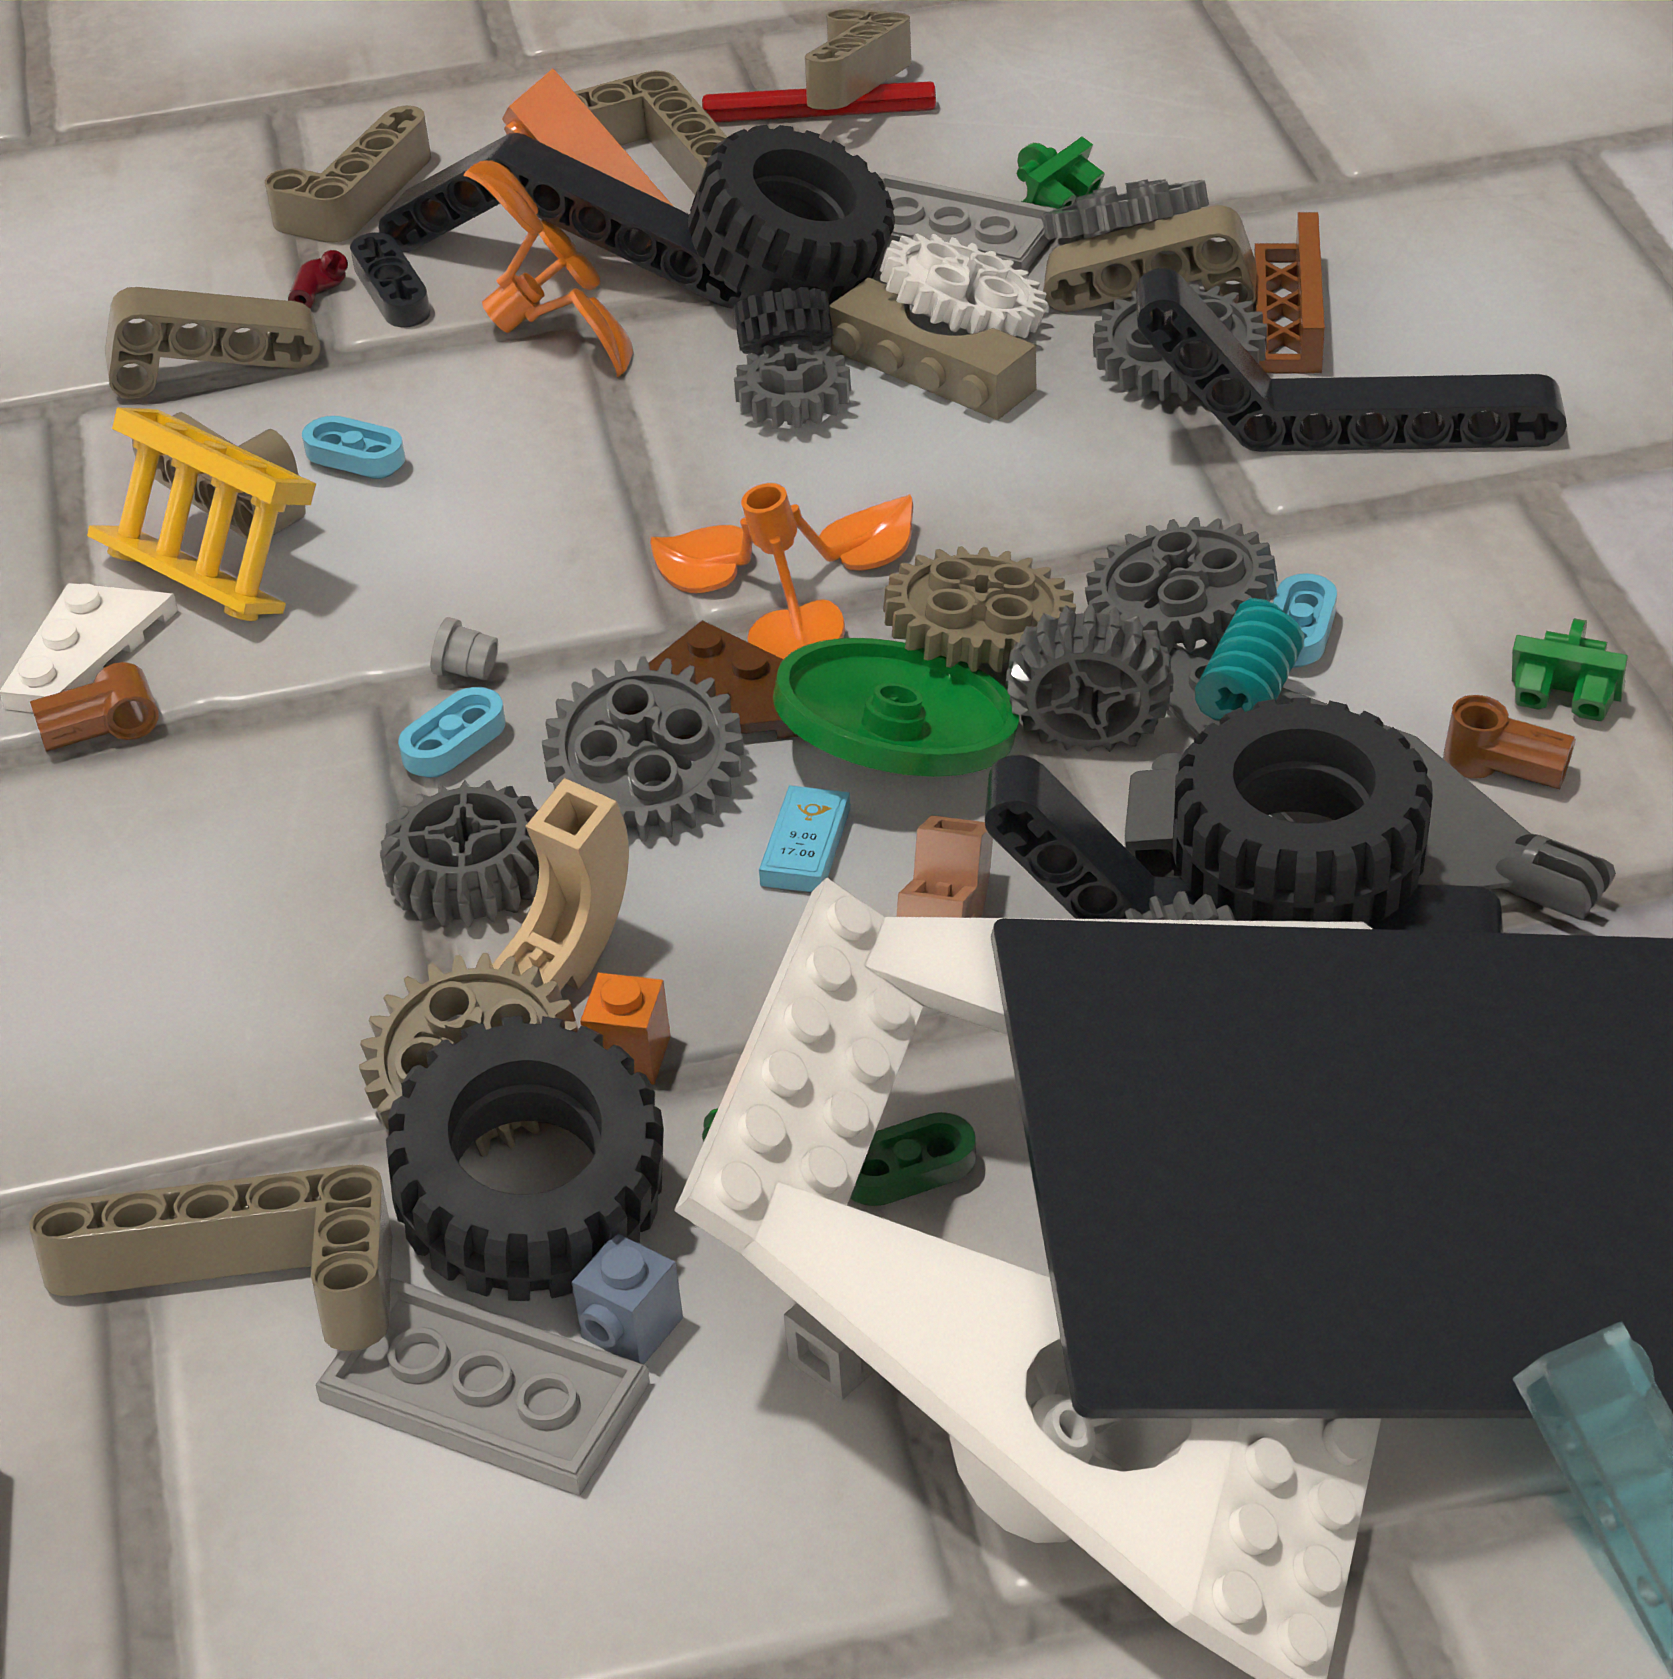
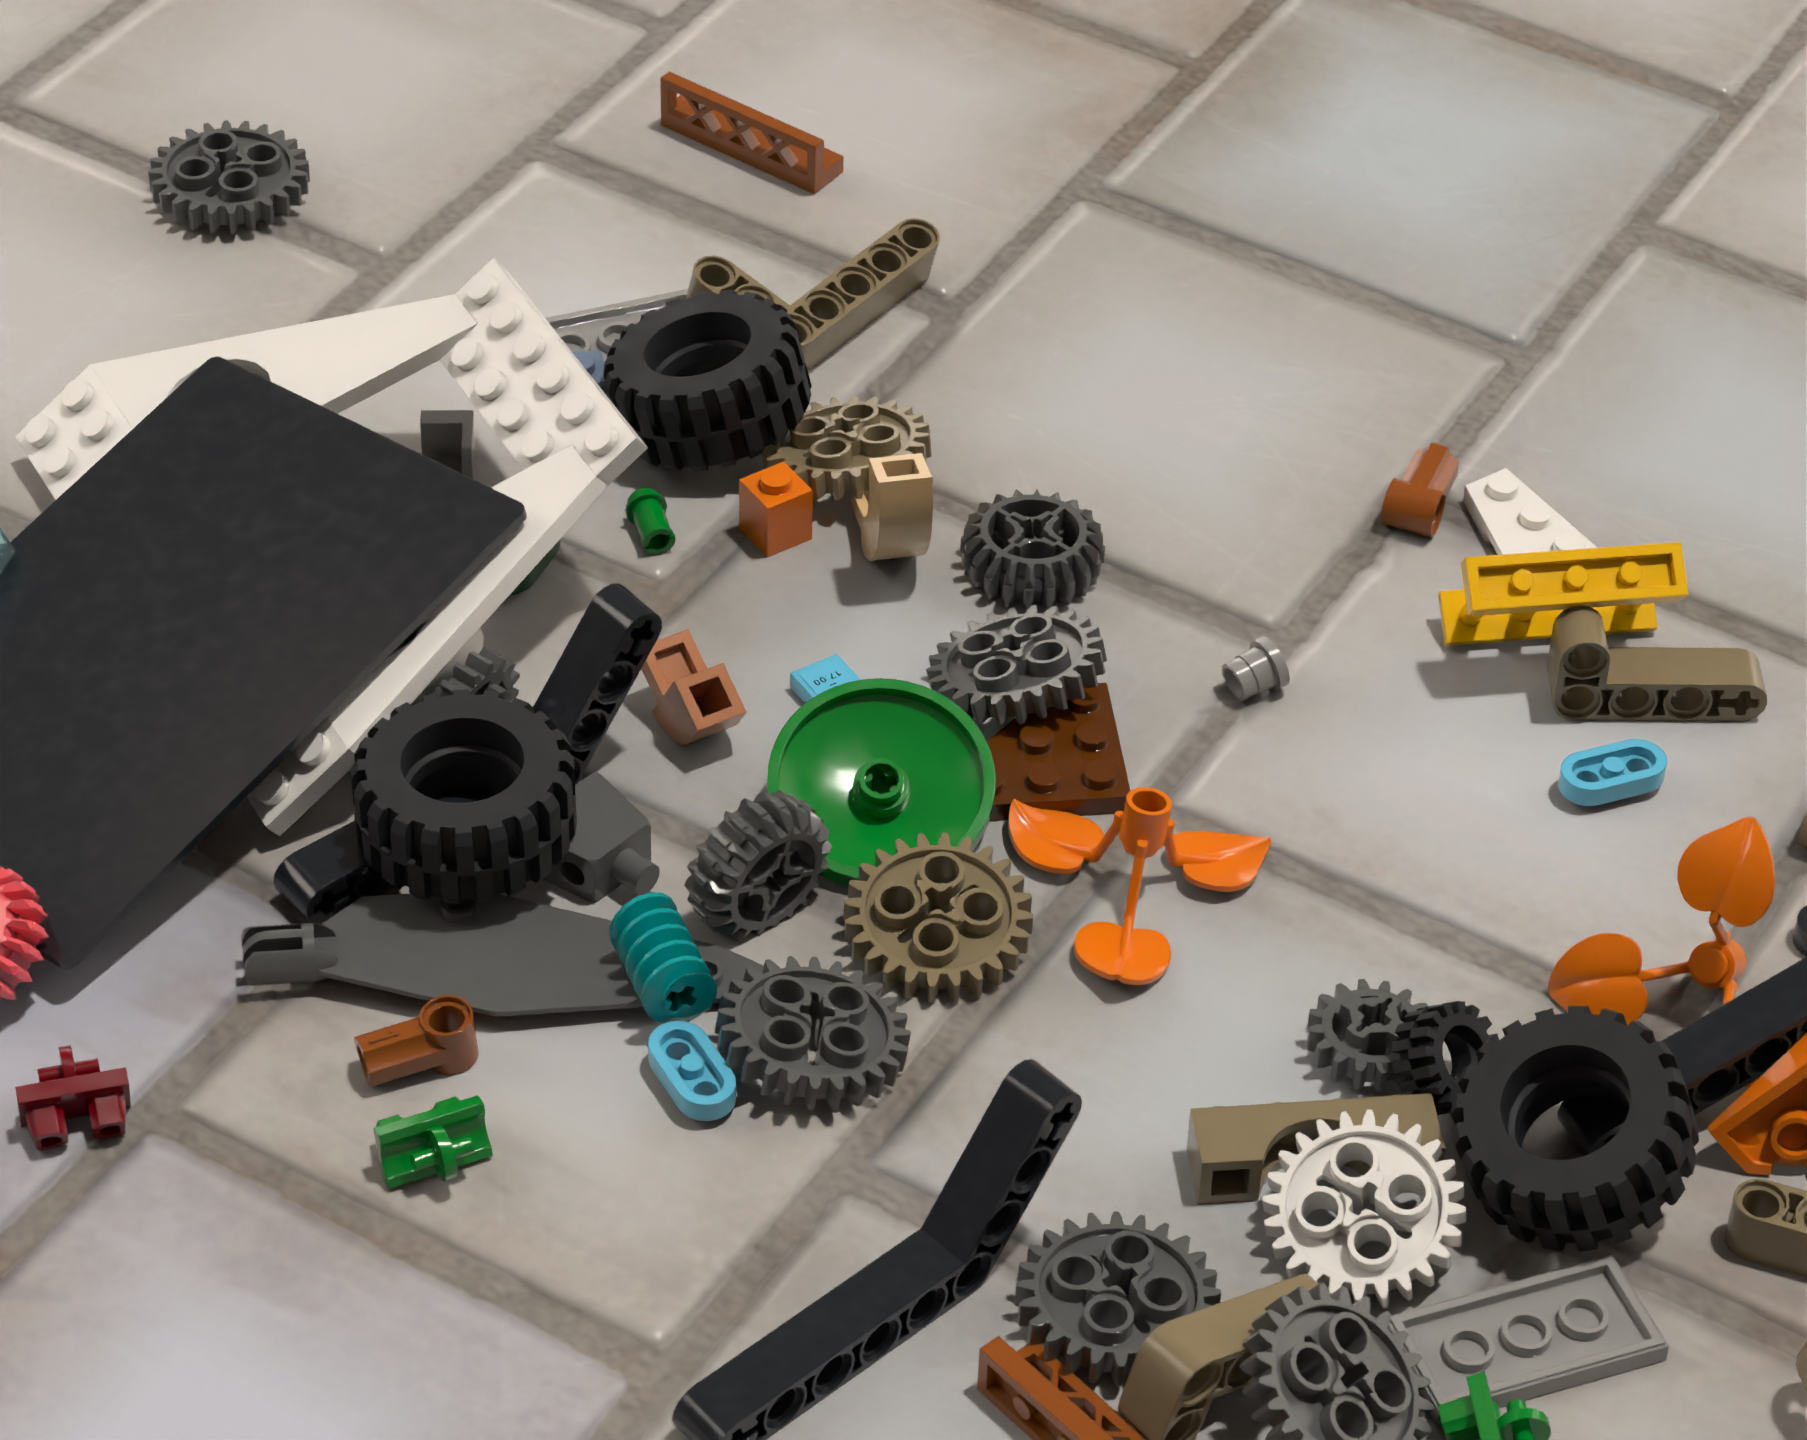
camera: 130 degrees right, 0 degrees up
medium azure plate [398,687,506,778] -> none

